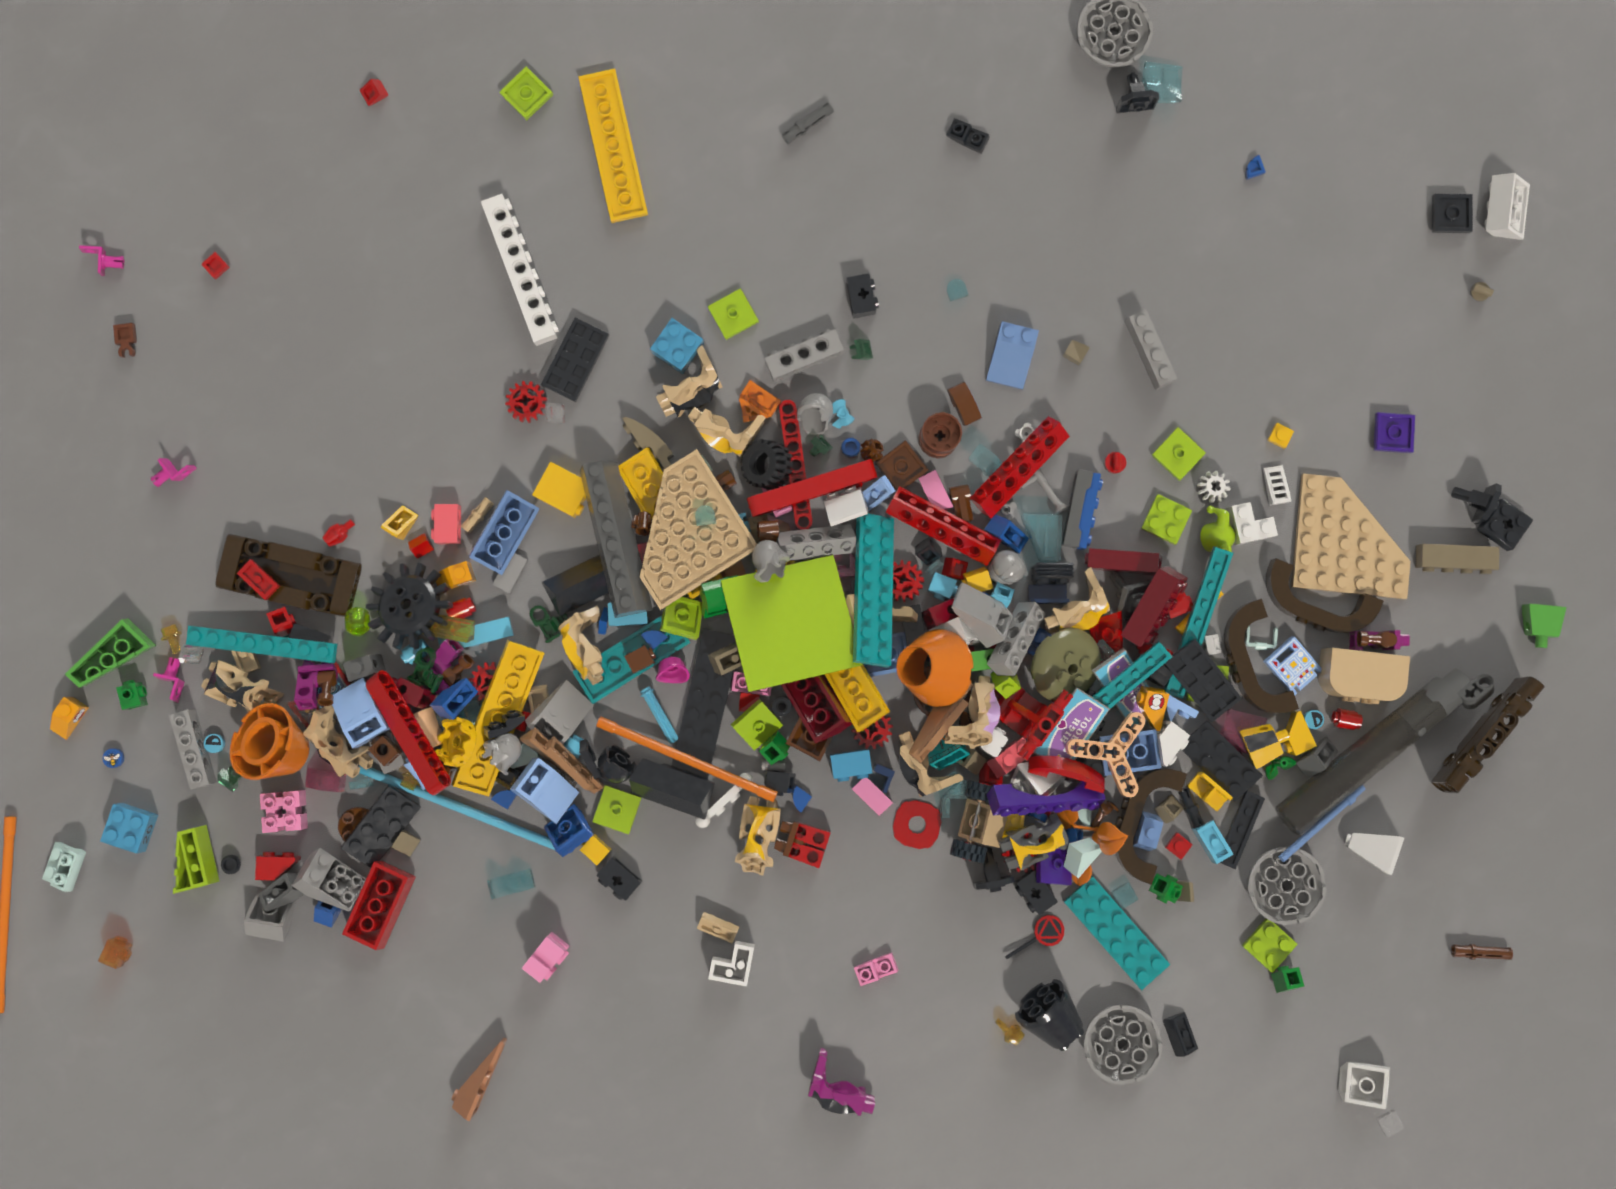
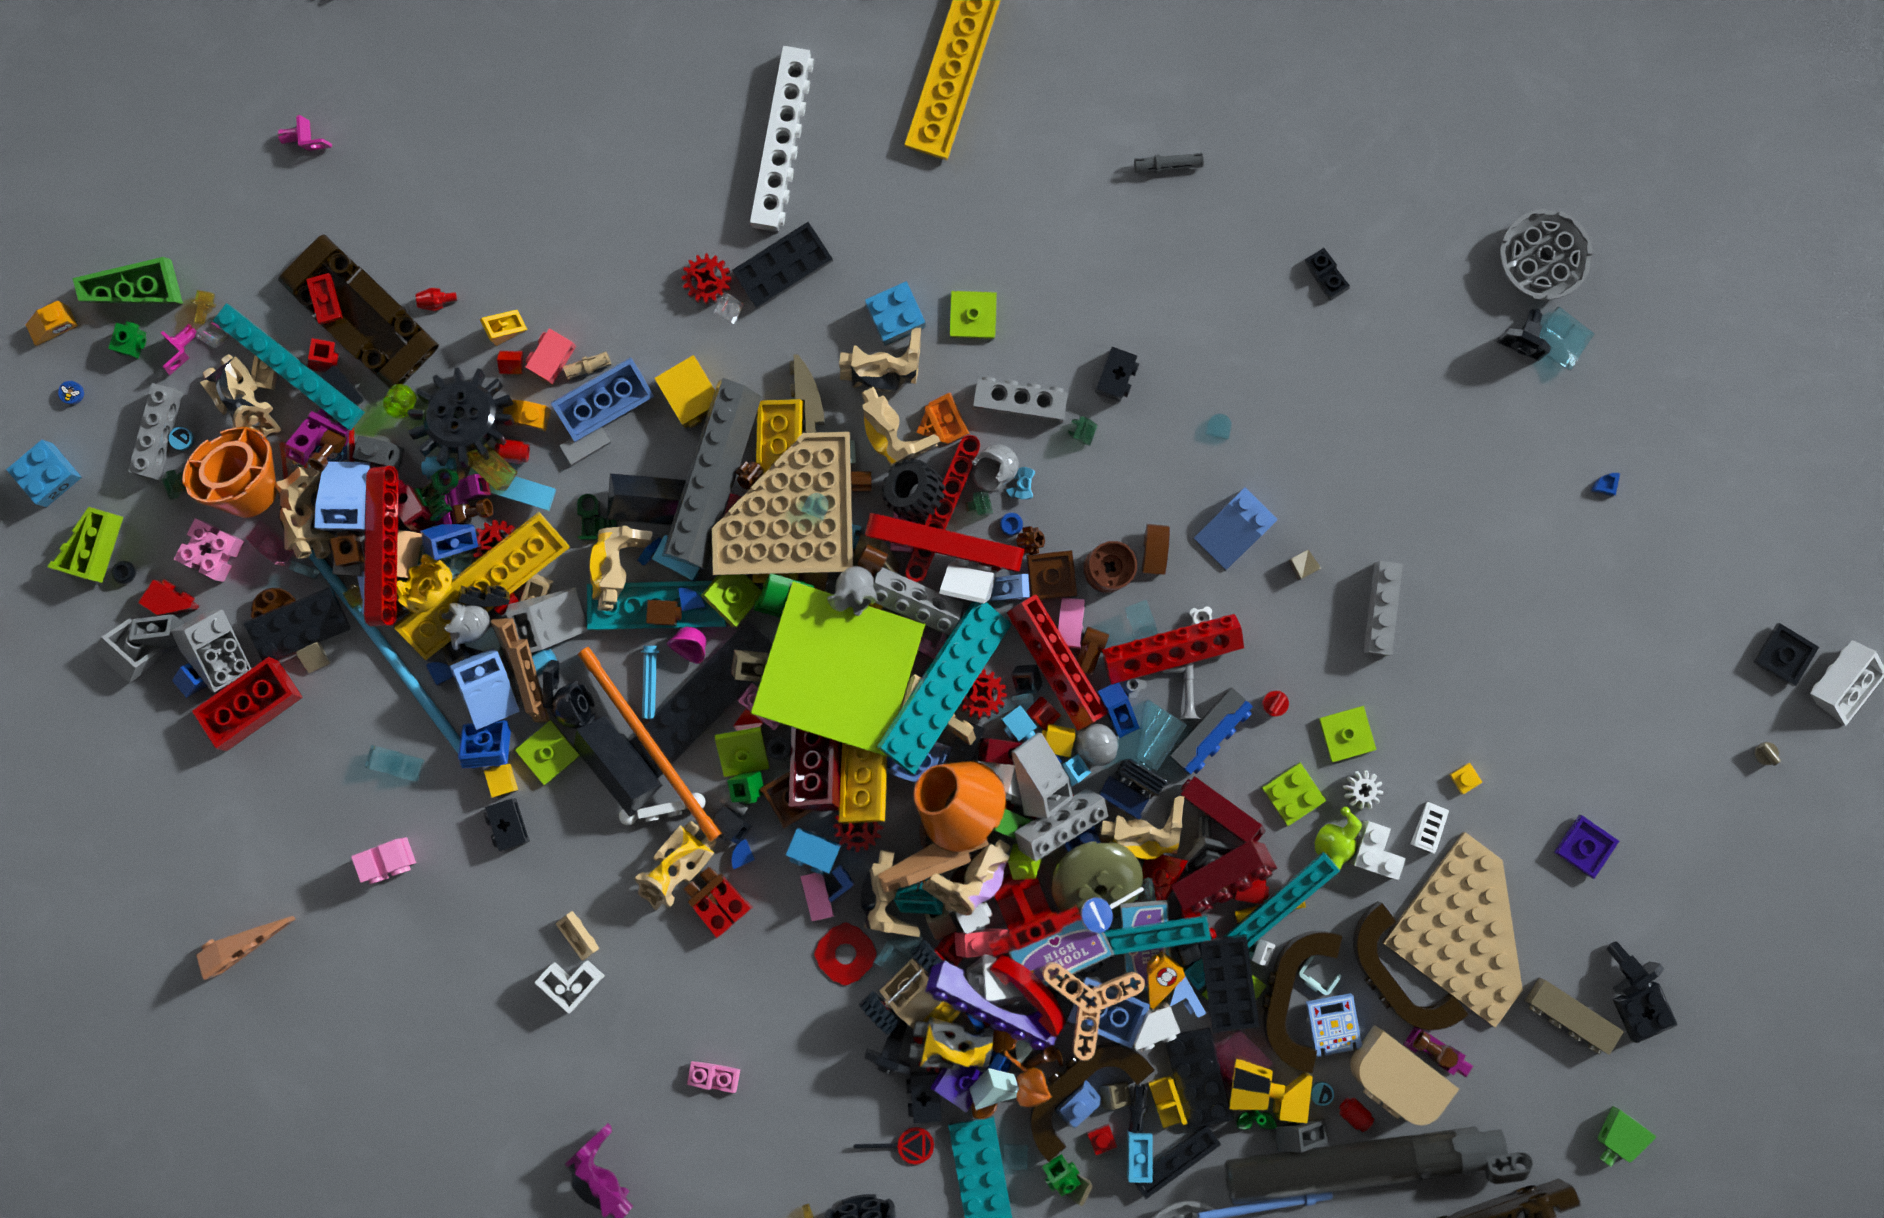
camera: 30 degrees right, 0 degrees up
none -> piece [1081,887,1144,933]

